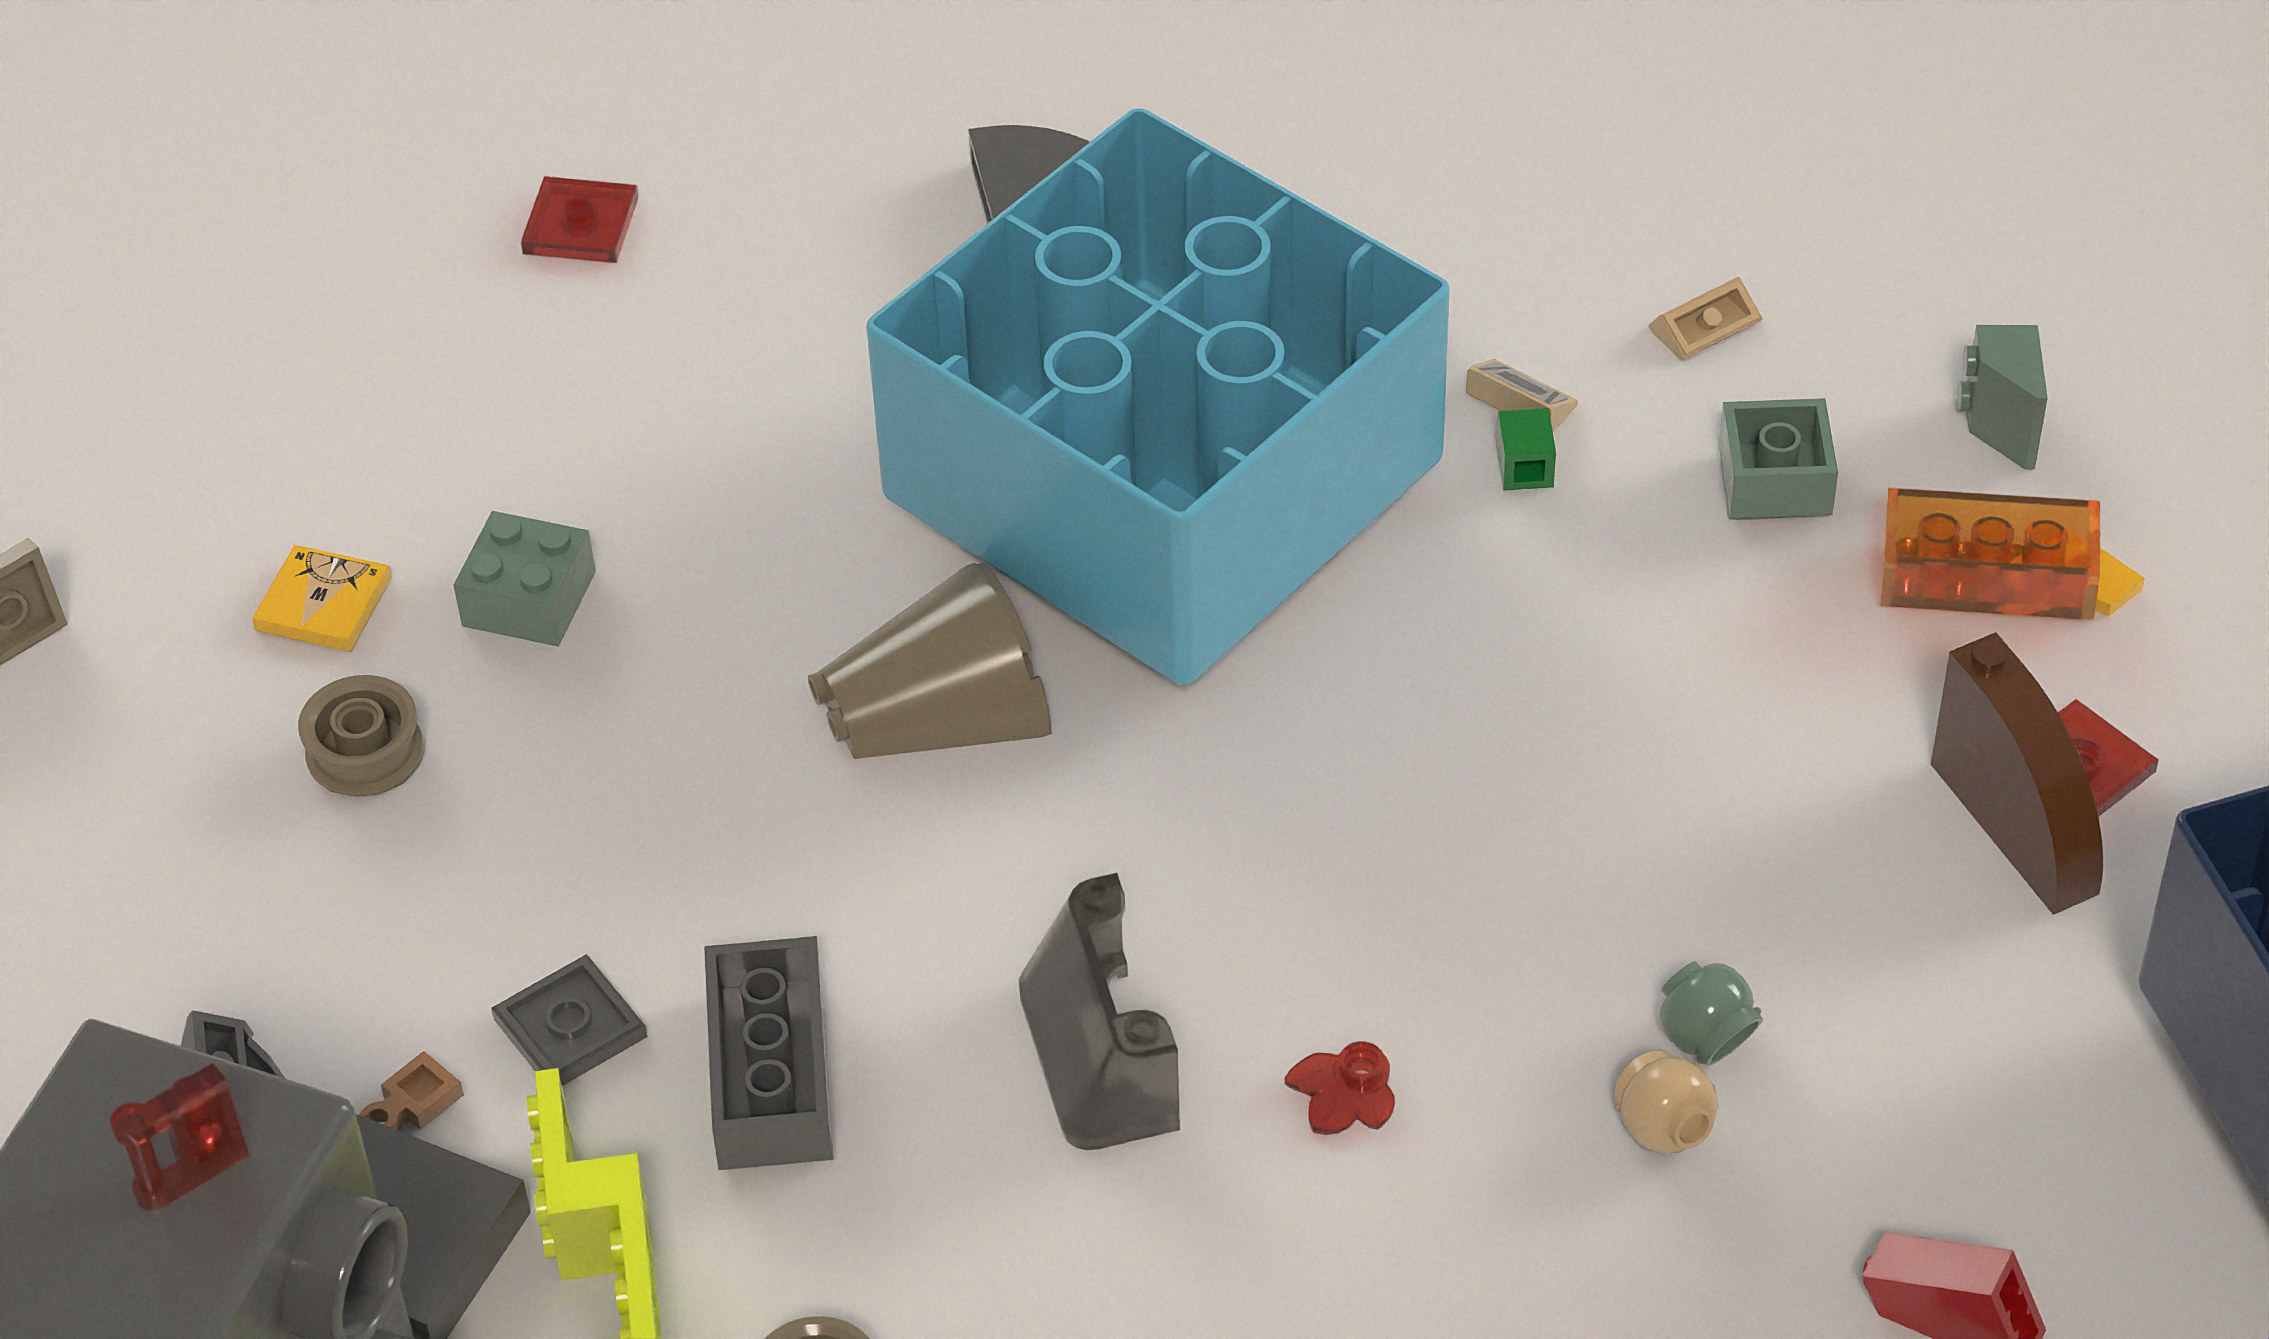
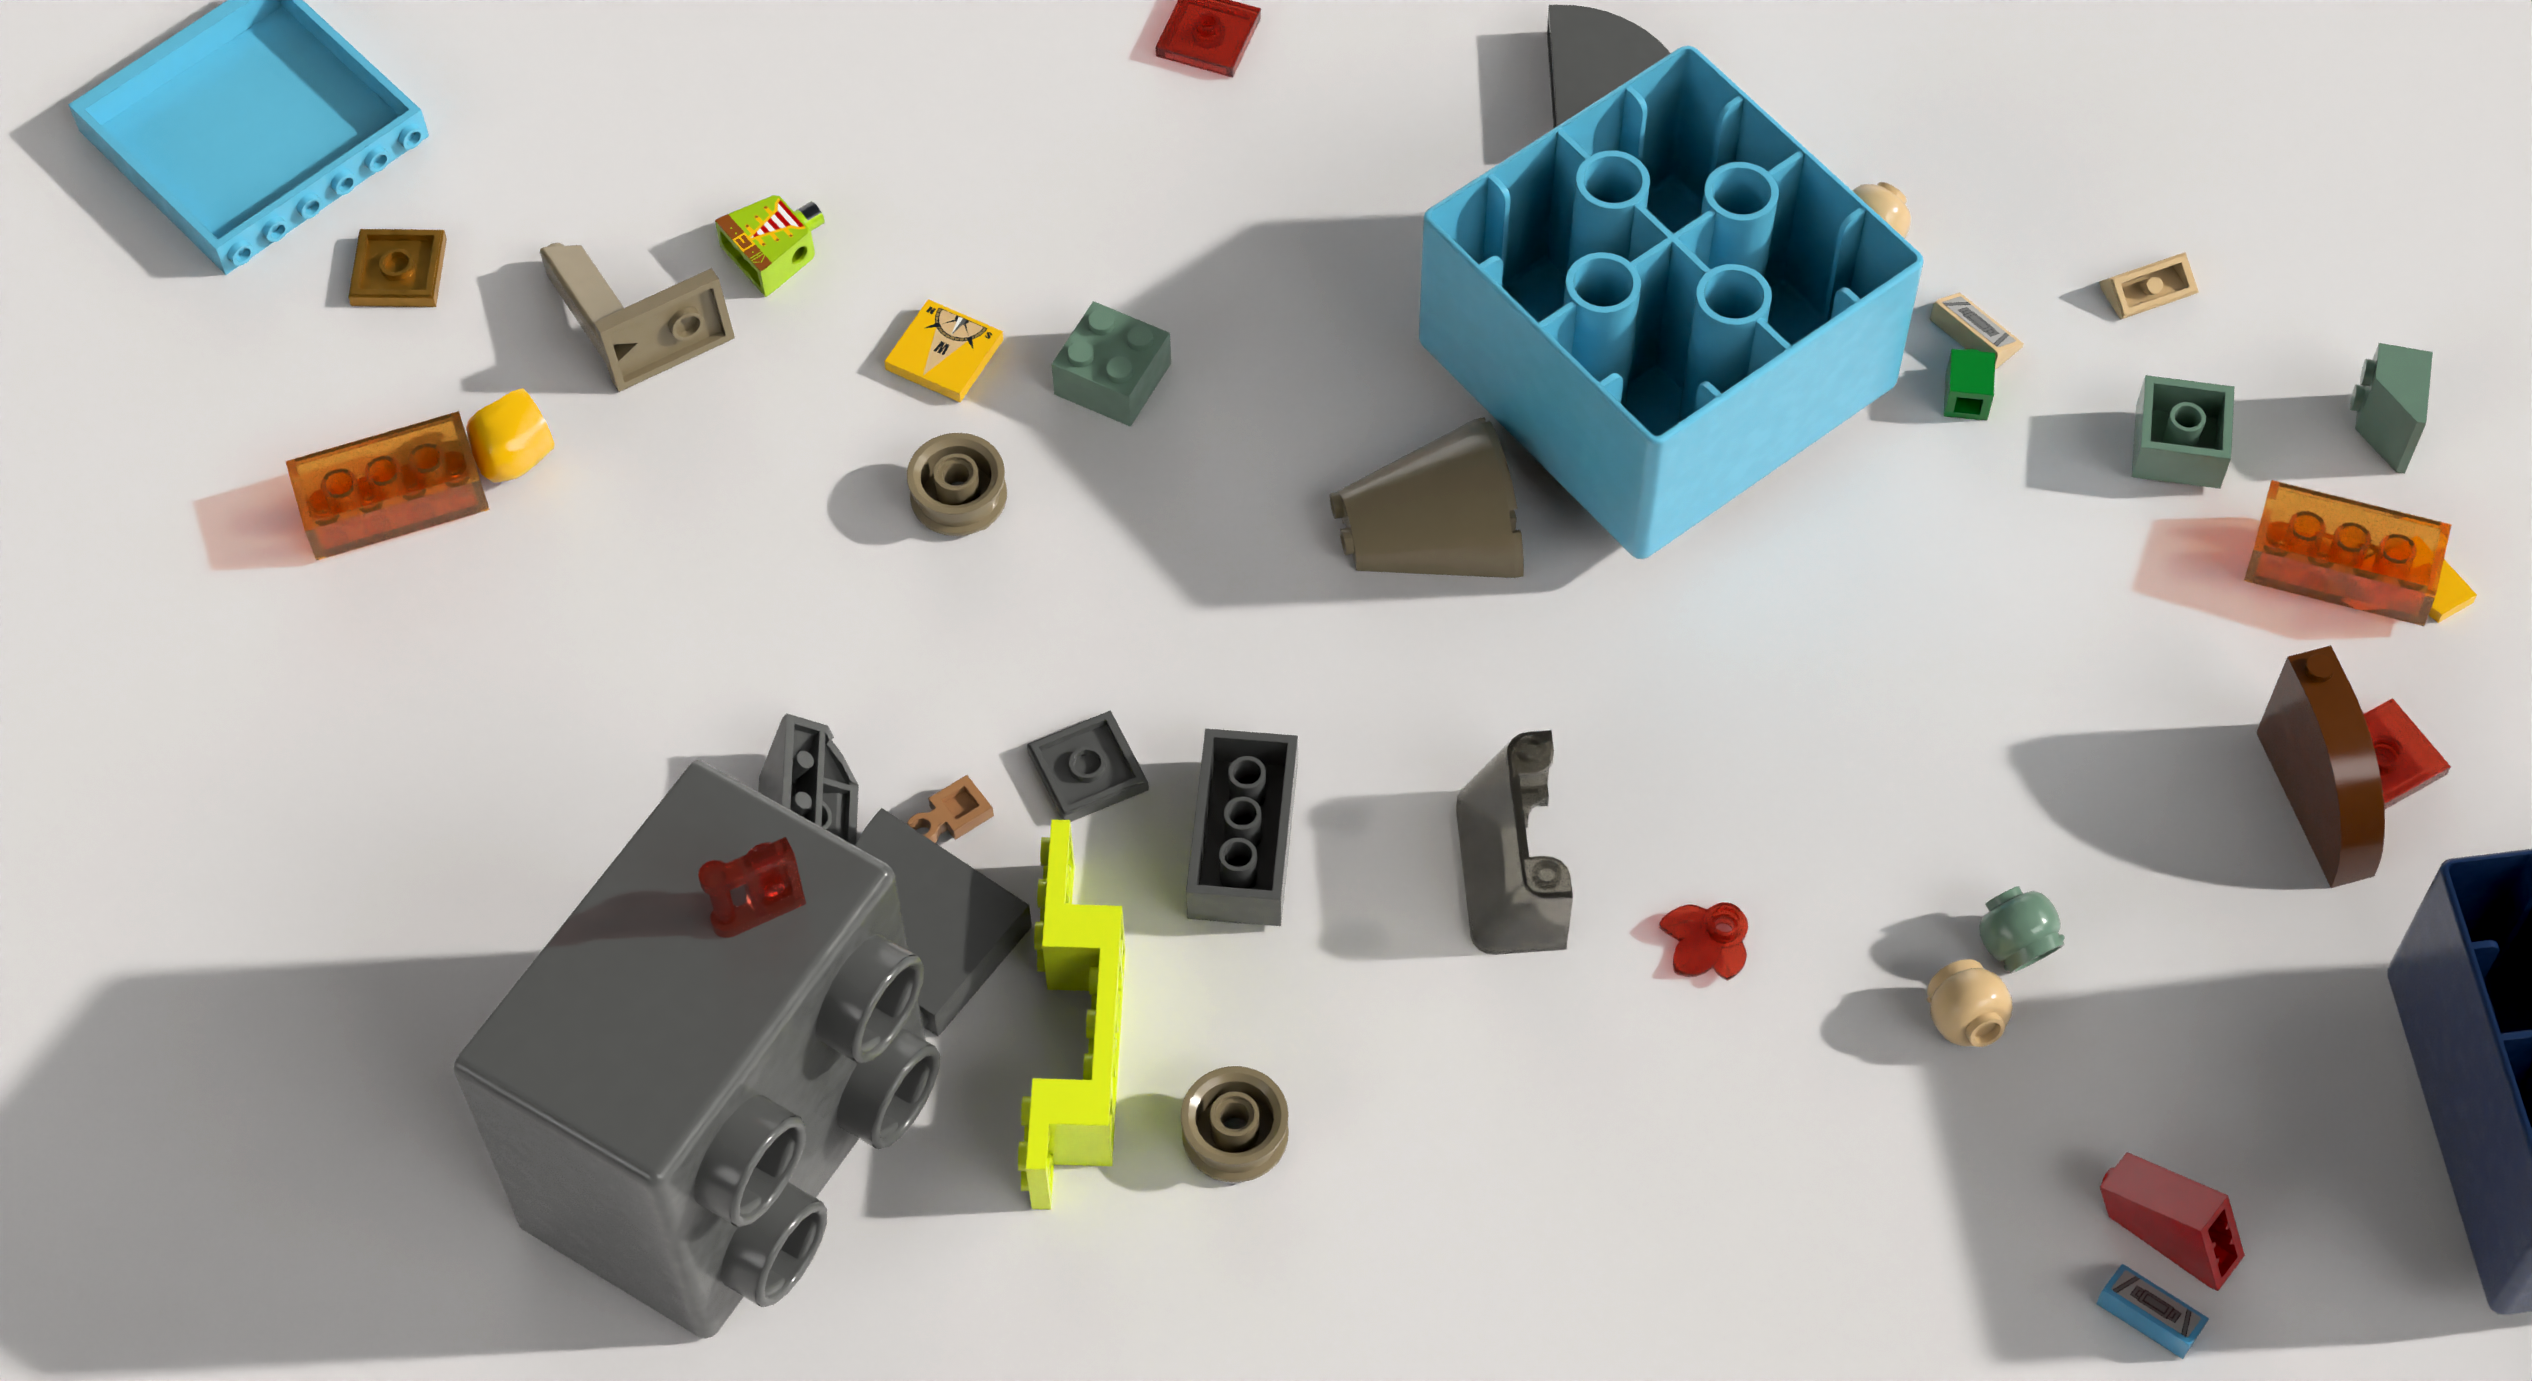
camera: 10 degrees right, 10 degrees up
none -> lime torso [715,195,825,297]

